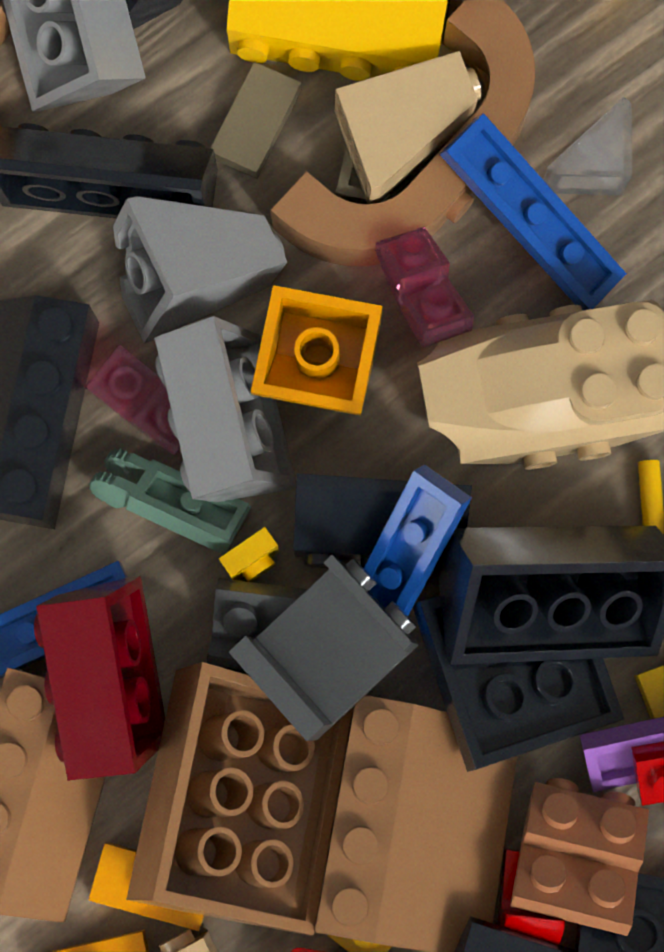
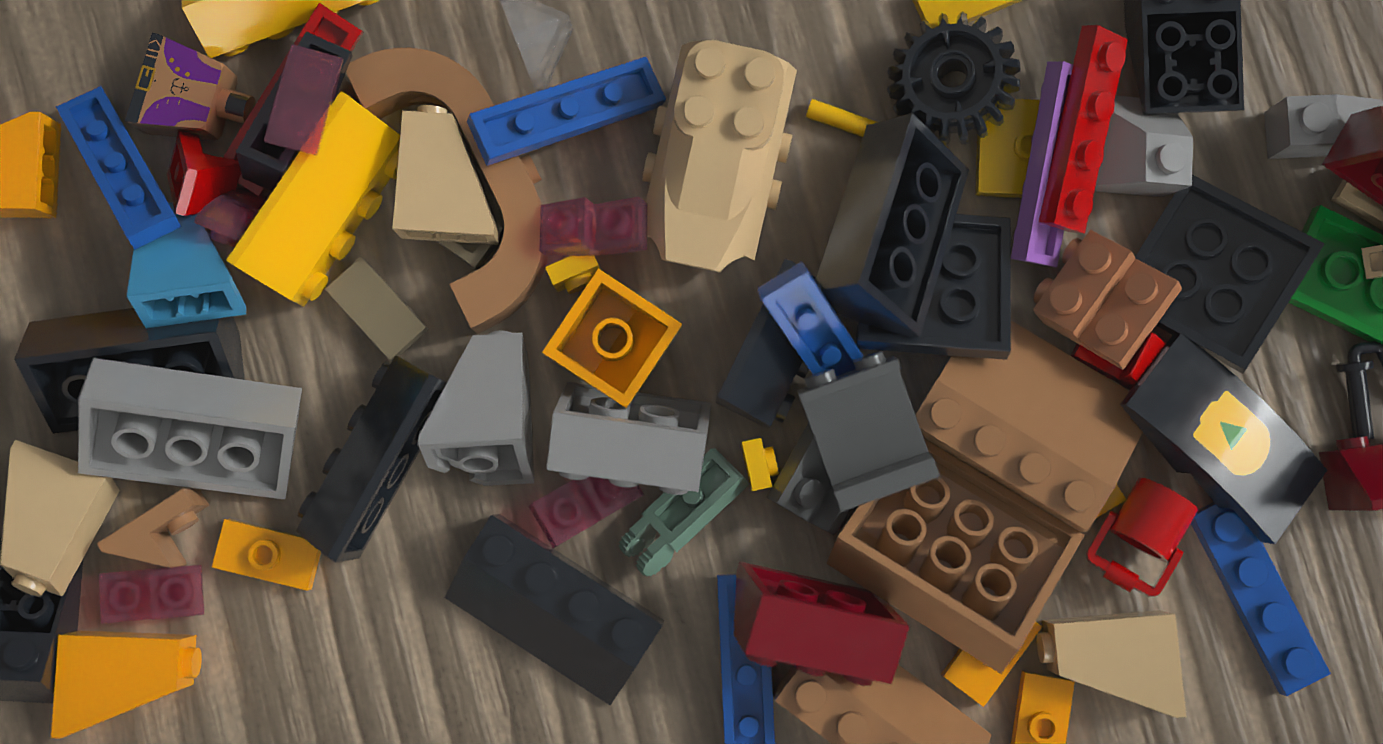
camera: 65 degrees left, 5 degrees up
none -> yellow plate [545,247,600,294]

